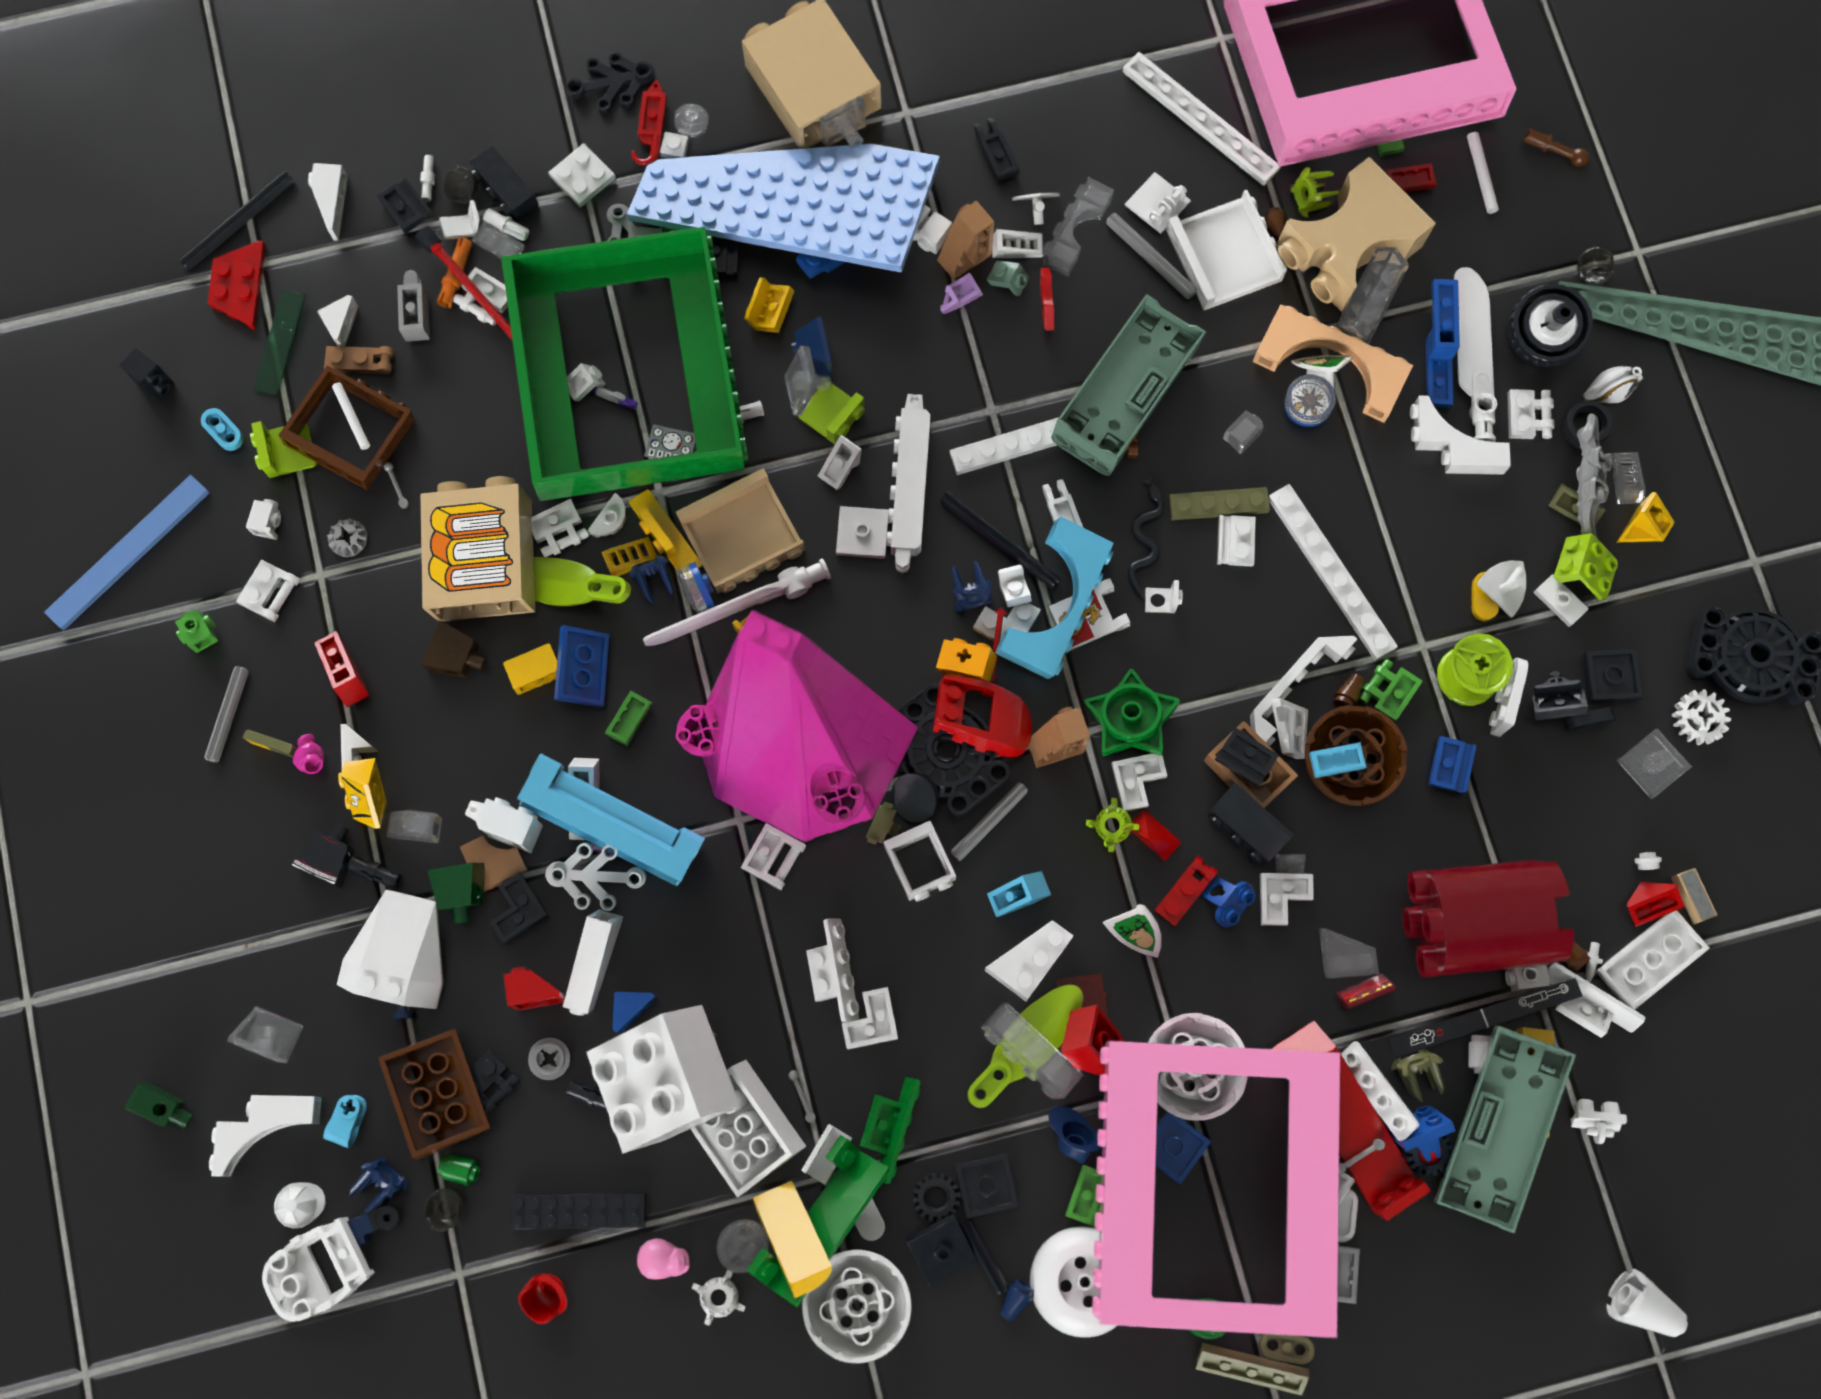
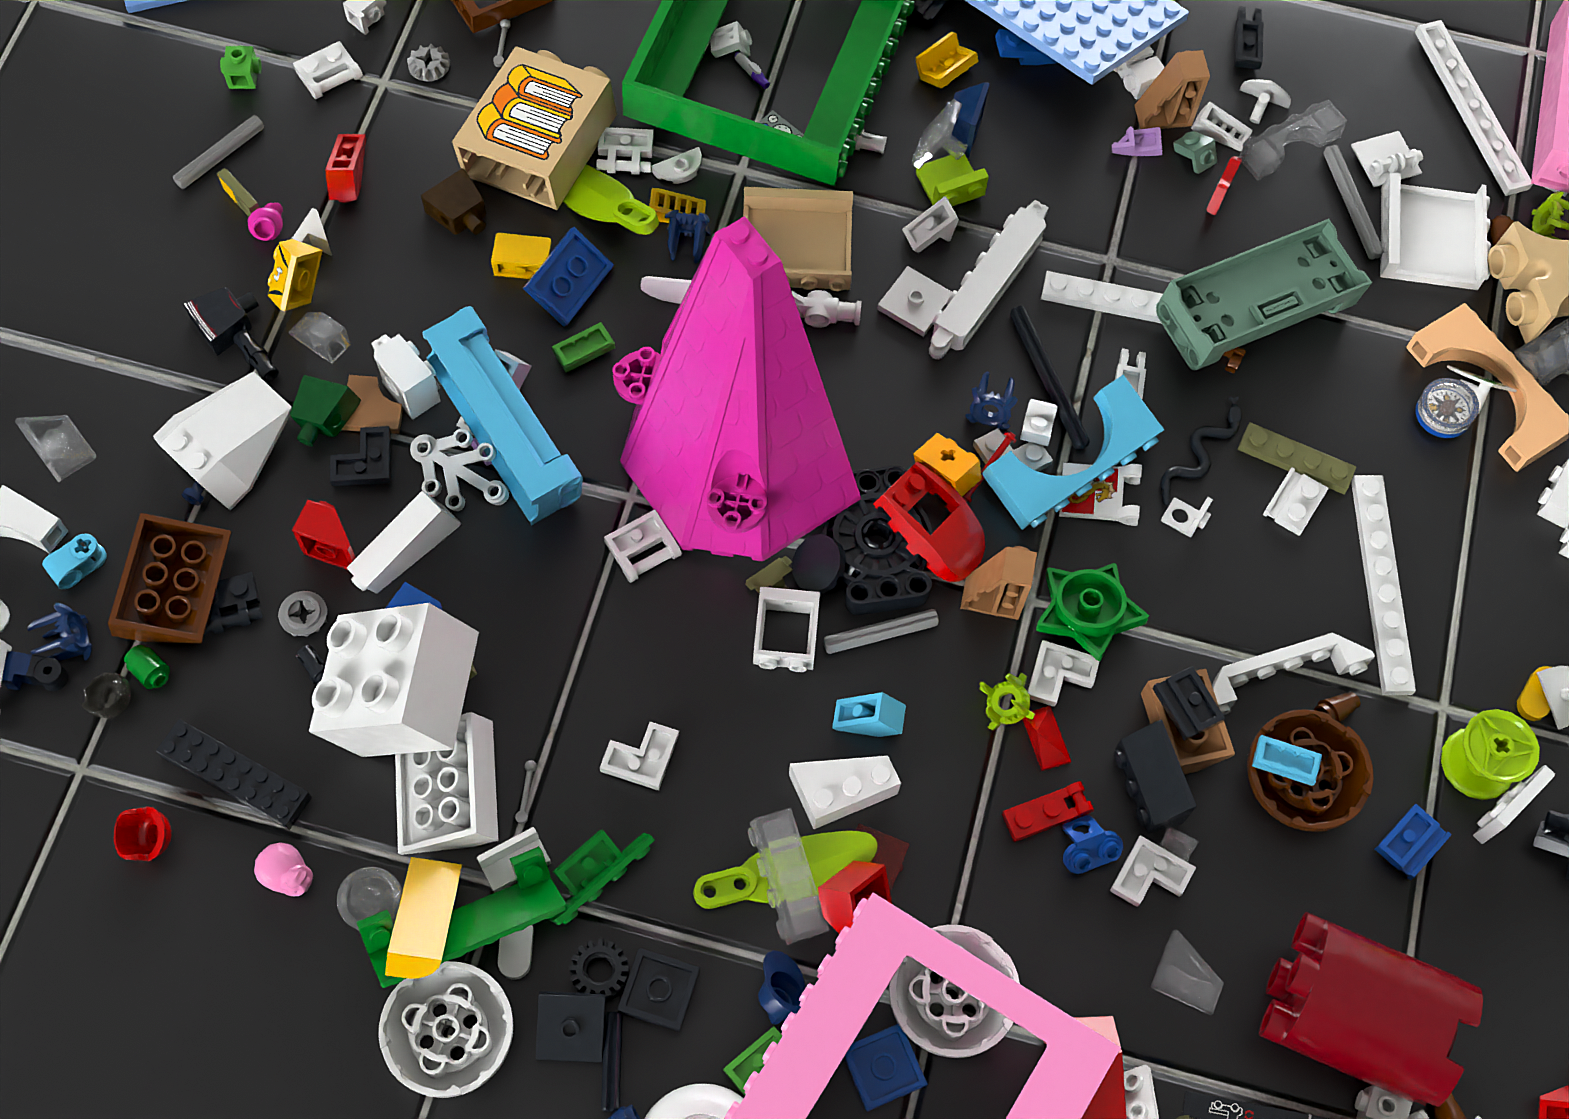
camera: 25 degrees right, 10 degrees down
yellow bracket [628,489,702,579] -> none
white piece [692,1269,746,1326] -> none
white bracket [806,918,859,1022] -> none
shield [1103,904,1162,958] -> none
clear brick [1223,410,1264,454] -> none
white wing [1271,698,1308,759] -> none
slope [1336,974,1396,1011] -> none
bright green plate [1359,659,1422,723] -> none

